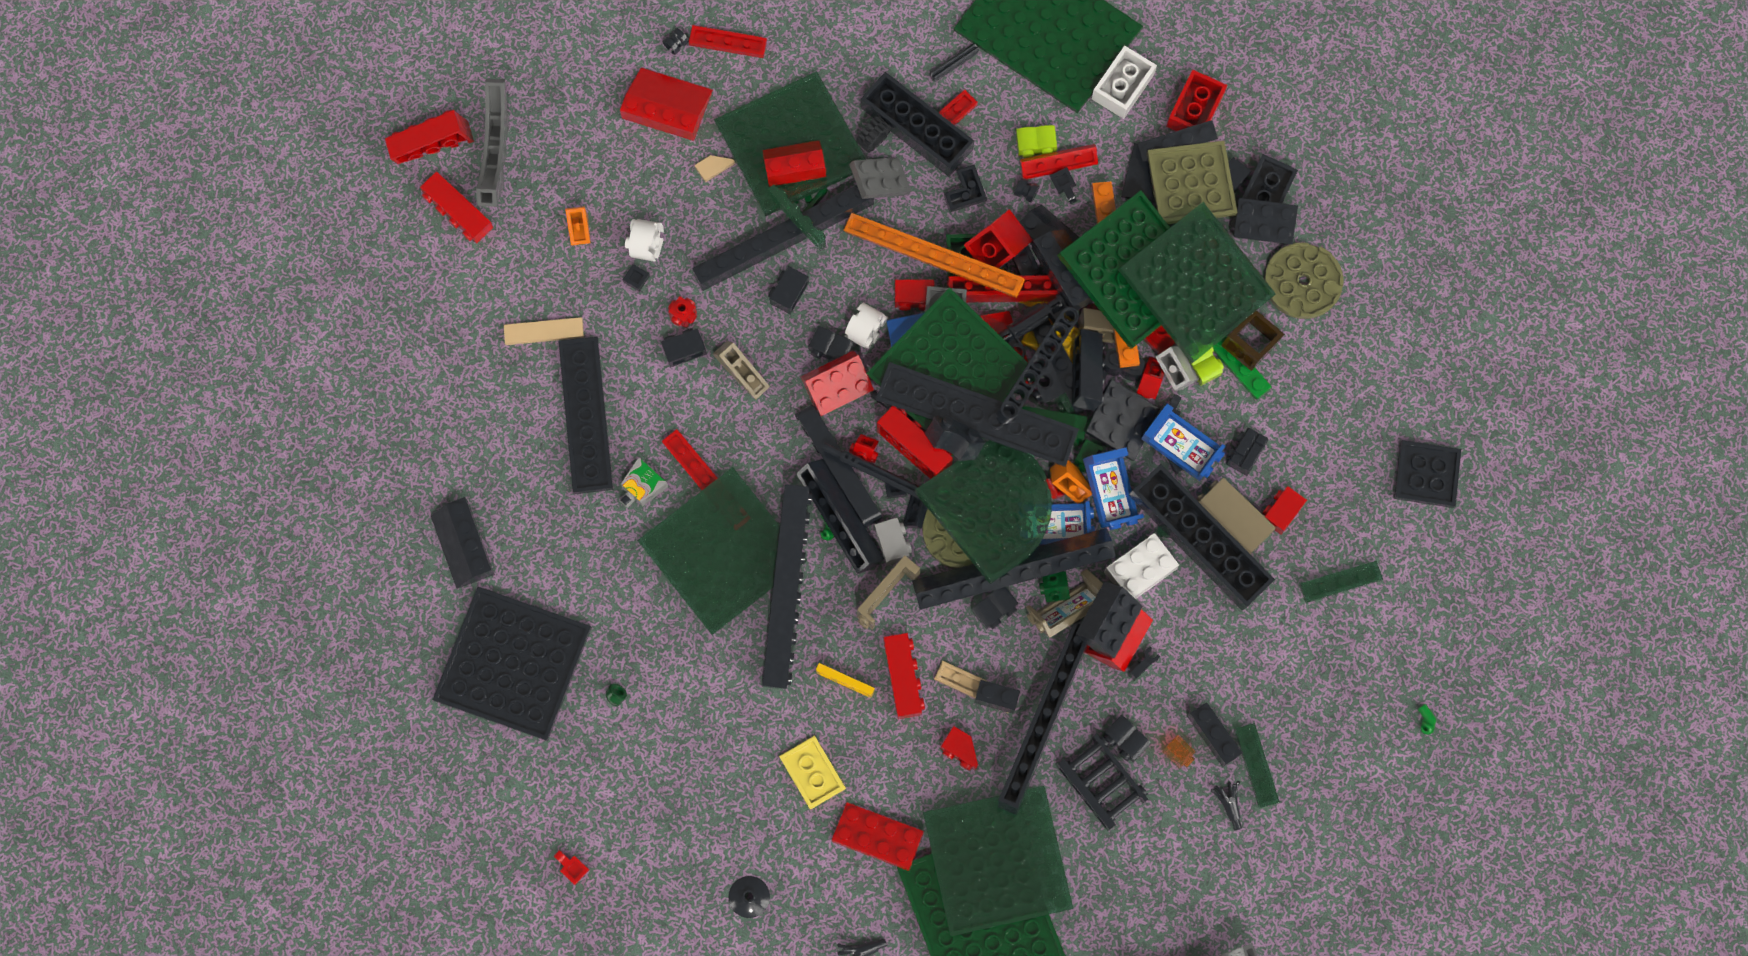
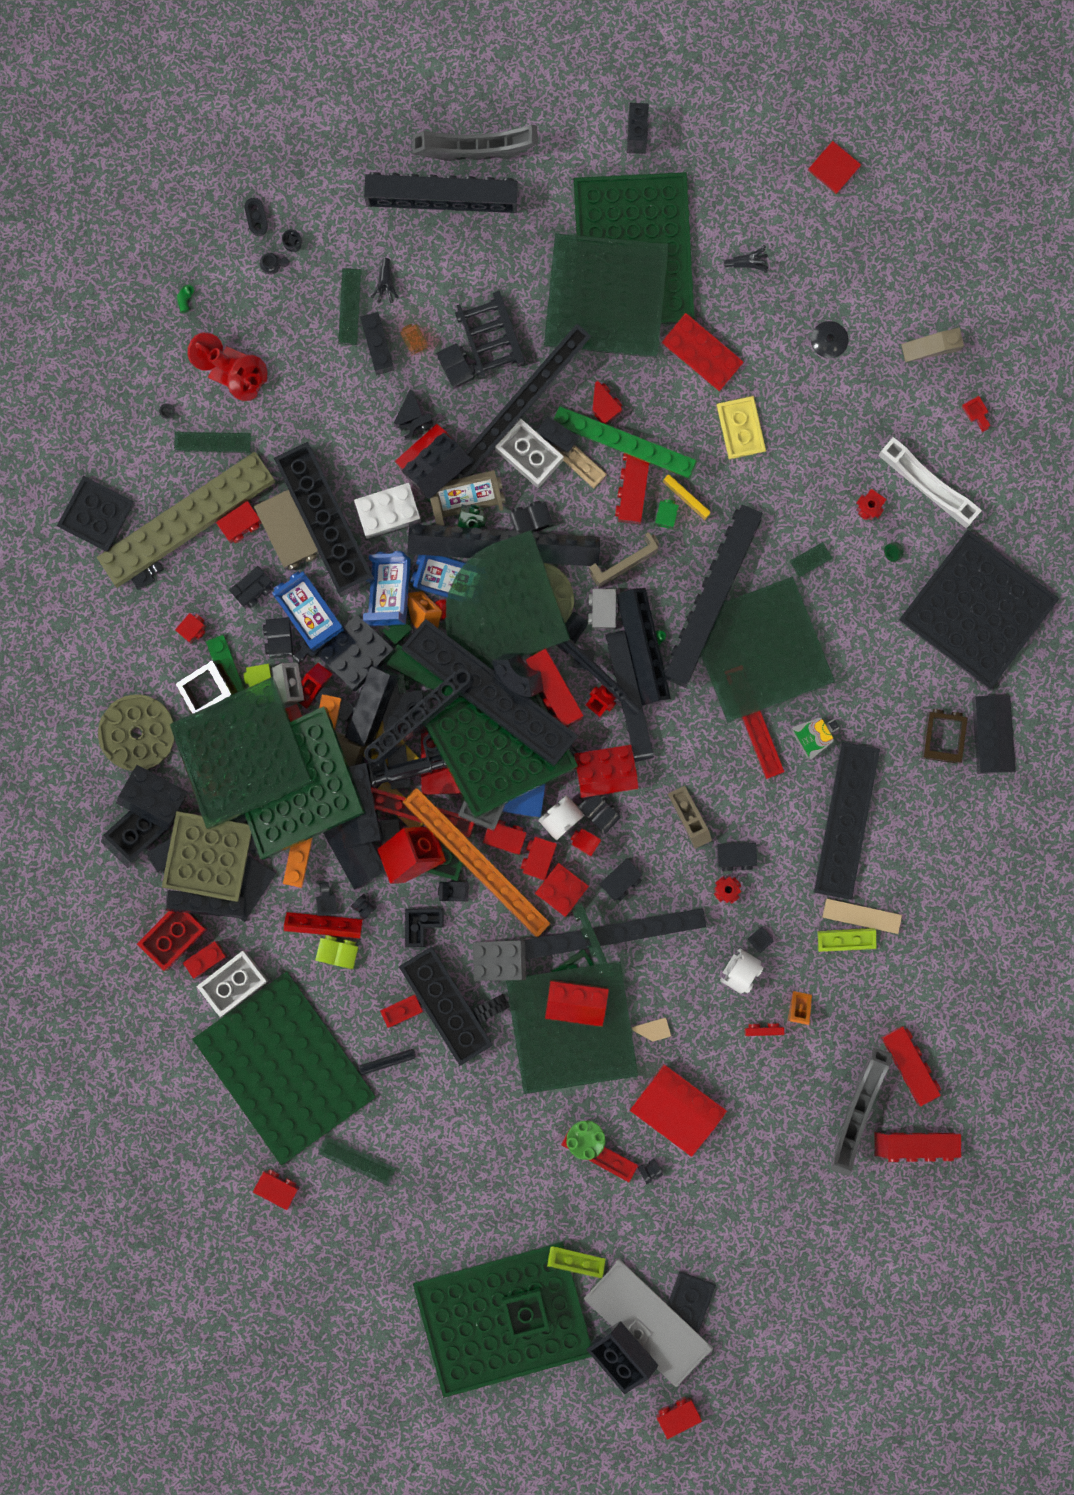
camera: 160 degrees left, 10 degrees up
none -> olive plate [97,452,276,588]
none -> black plate [131,562,164,590]
none -> black hinge [159,403,175,419]
none -> red brick [175,613,206,644]
none -> red piece [183,941,228,979]
none -> red piece [187,332,268,401]
none -> black plate [244,198,268,236]
none -> black piece [260,253,289,274]
none -> black brick [263,617,294,659]
none -> black wheel [282,229,302,252]
none -> black brick [364,172,518,213]
none -> black slope [393,390,422,428]
none -> black bracket [438,882,469,902]
none -> white brick [495,419,564,488]
none -> red brick [520,837,557,881]
none -> red brick [535,863,589,917]
none -> green plate [553,406,697,479]
none -> bright green dish [567,1121,605,1160]
none -> red slope [570,828,601,857]
none -> green brick [654,499,679,530]
none -> red plate [744,1023,784,1036]
none -> clear green plate [789,542,832,578]
none -> lime plate [817,928,876,952]
none -> red brick [856,489,887,521]
none -> white arch [878,437,982,528]
none -> dark tan slope [901,328,964,363]
none -> dark brown window [921,709,968,764]

